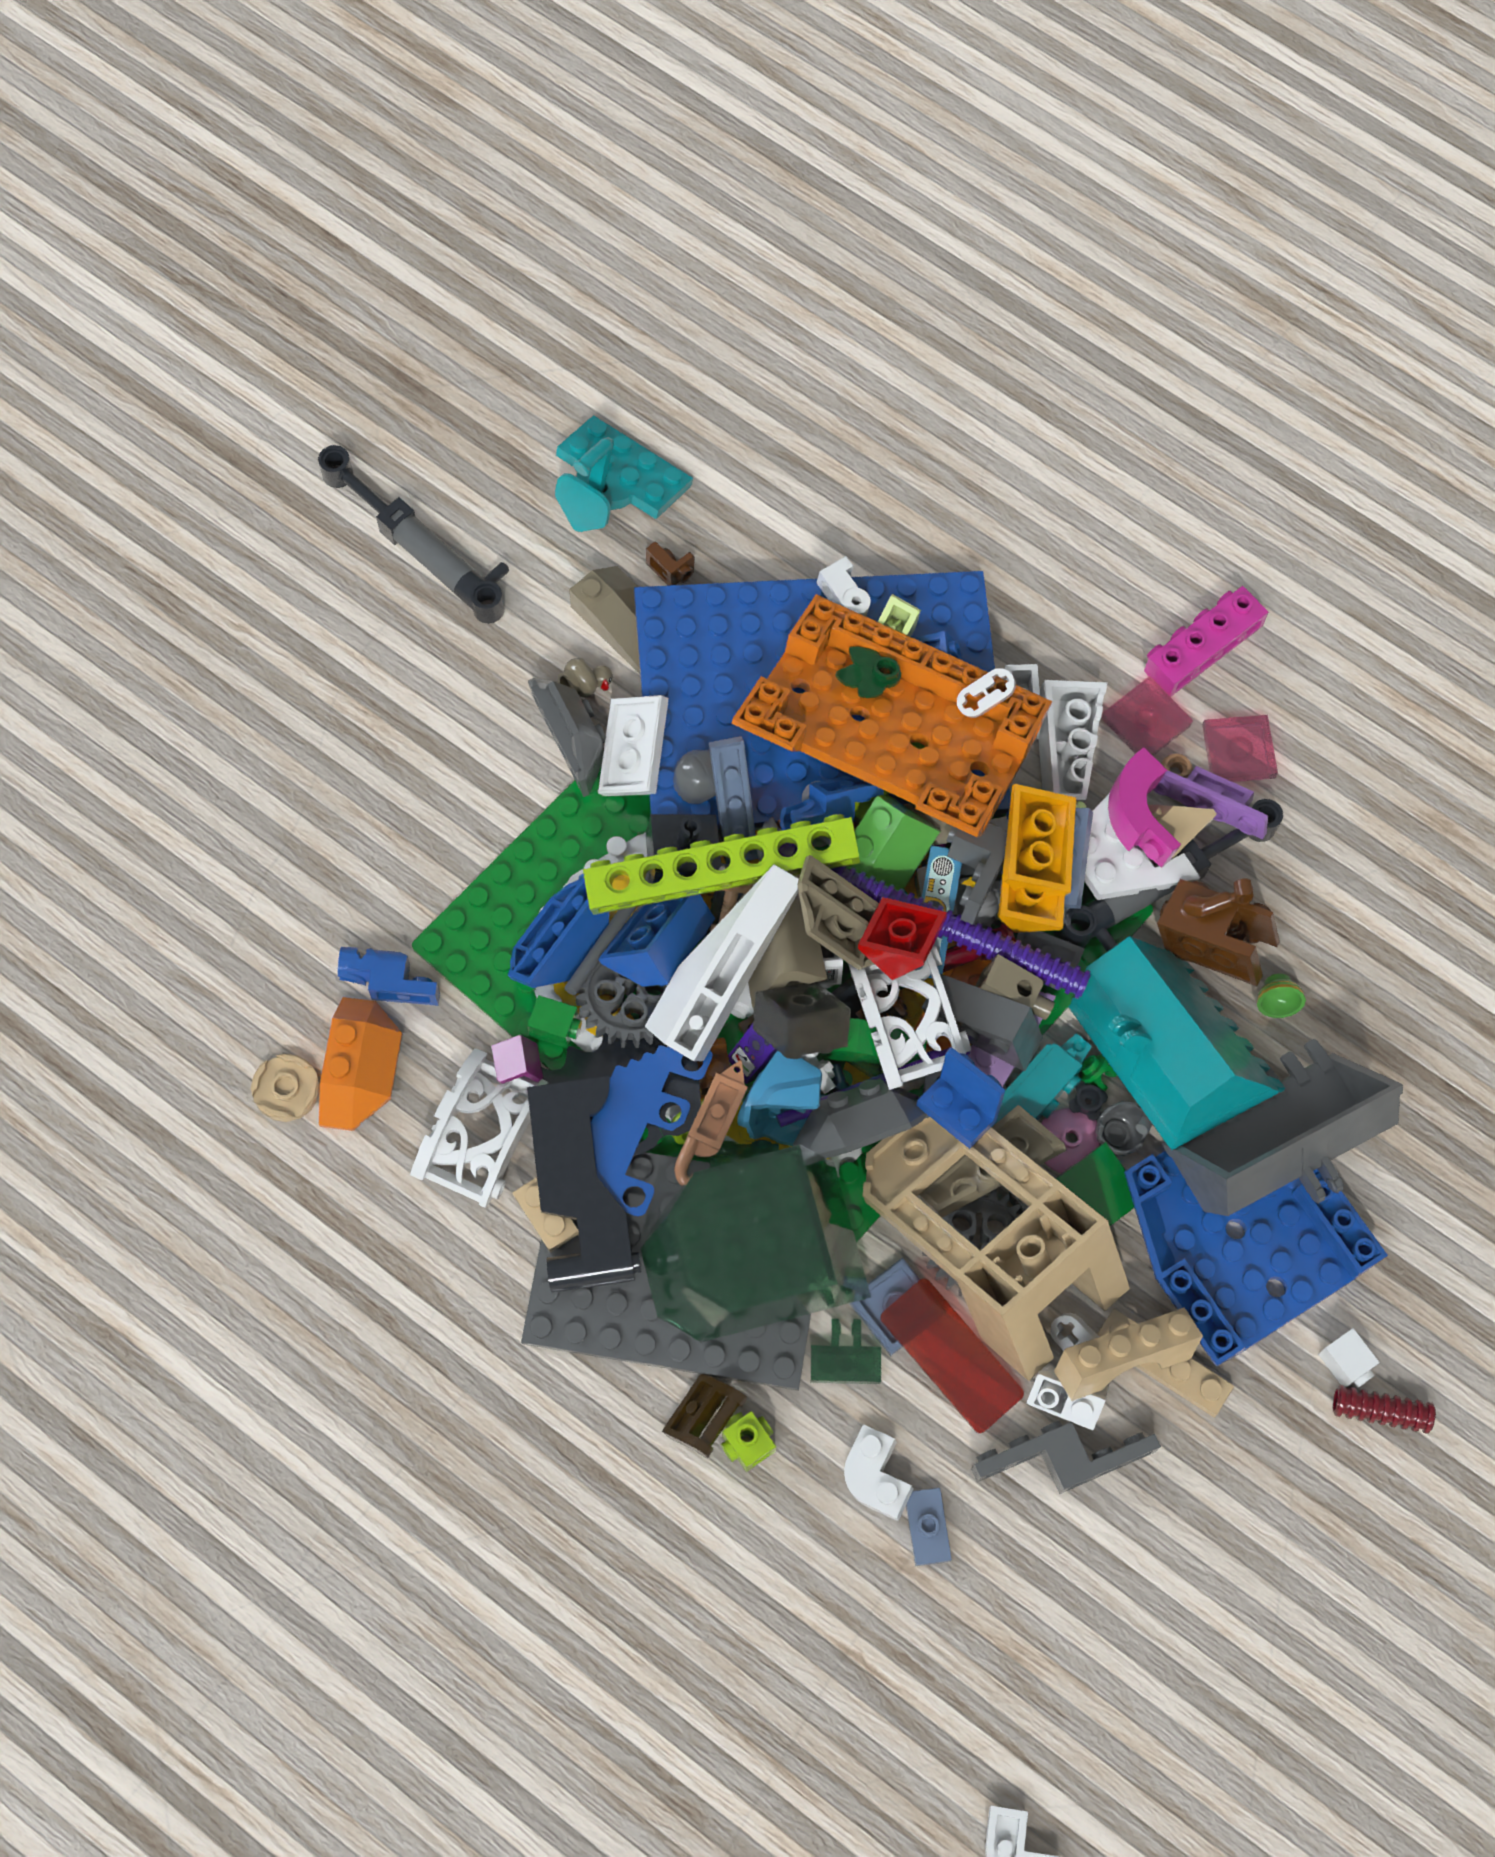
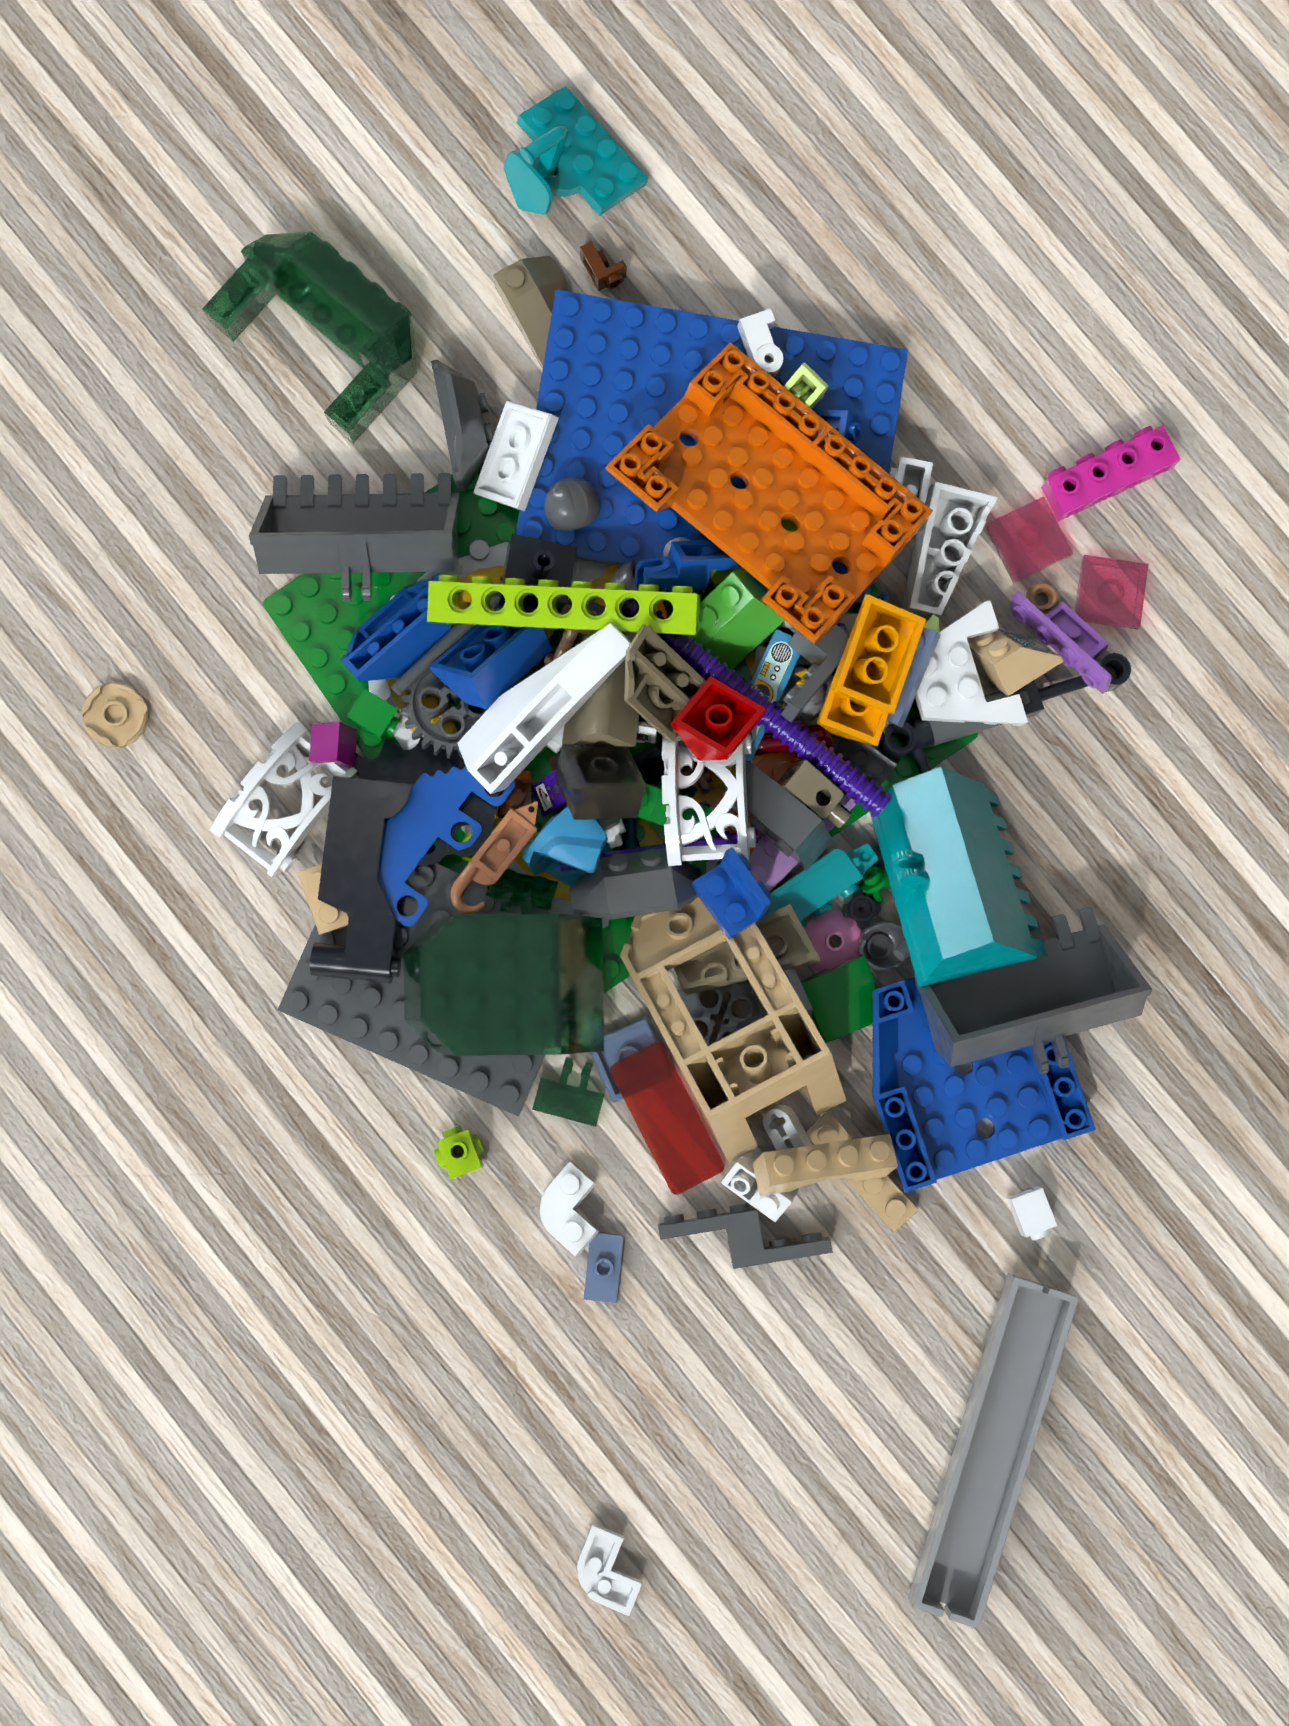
camera: 15 degrees right, 15 degrees up
black piece [318,445,509,624] -> none
orange wedge [319,997,403,1131] -> none
blue plate [338,947,440,1006] -> none
dark tan animal [557,658,613,697] -> none
dark brown plate [661,1374,748,1458] -> none
sand blue tile [709,736,758,864] -> none
dark green plate [835,647,901,698] -> none
white beam [957,668,1016,718] -> none
dark pink arch [1108,747,1182,868] -> none
reddish brown torso [1157,878,1280,987] -> none
bright green piece [1257,974,1306,1018] -> none
dark red piece [1333,1385,1436,1434] -> none
none -> clear green wedge [202,231,417,444]
none -> dark grey piece [249,473,460,602]
none -> light grey piece [908,1273,1079,1629]

